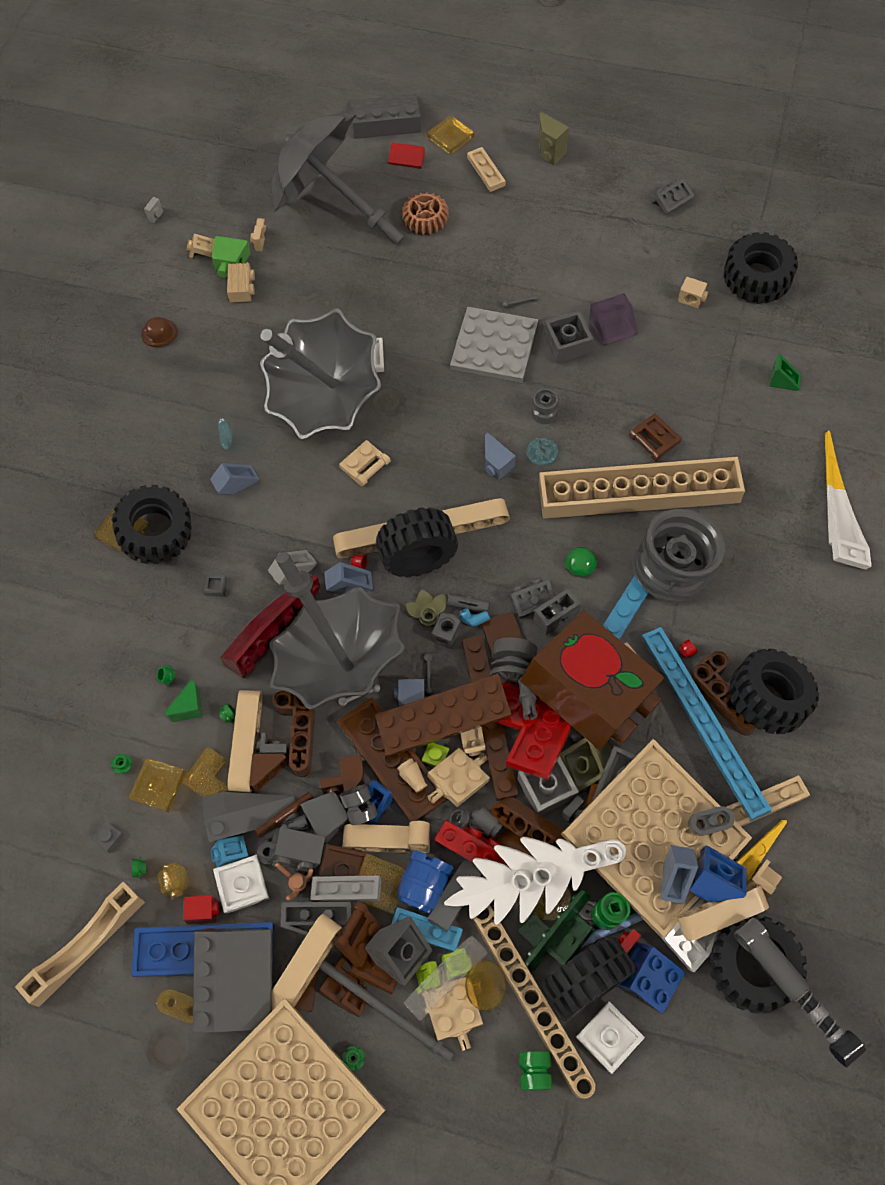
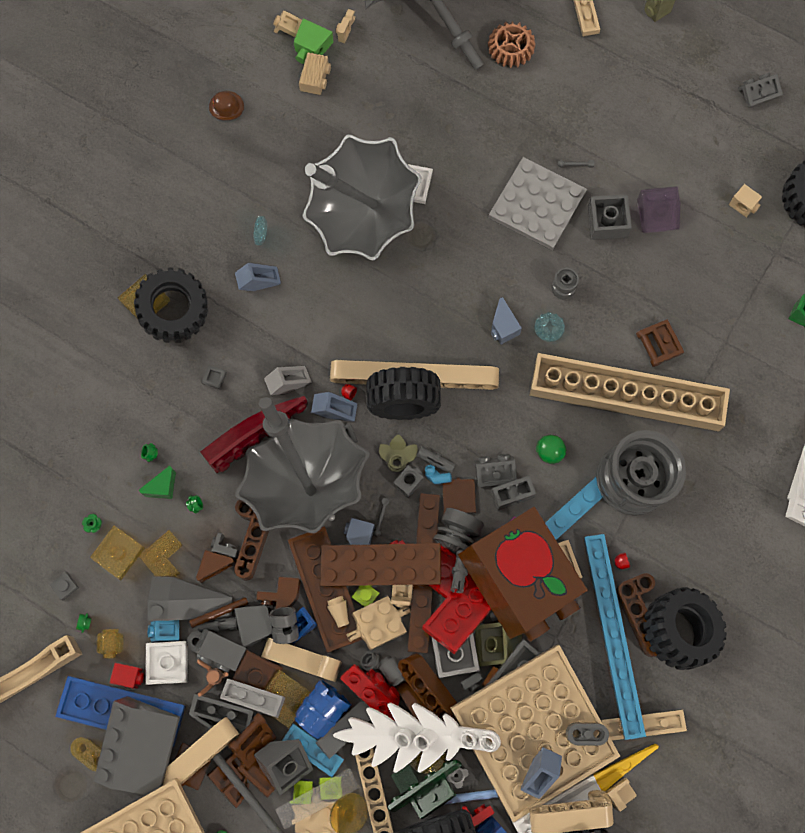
camera: 15 degrees right, 10 degrees up
tan beam [228,690,262,793] -> none
tan plate [339,440,391,486] -> none
green wheel [591,892,630,930] -> none
blue slope [690,845,747,902] -> none

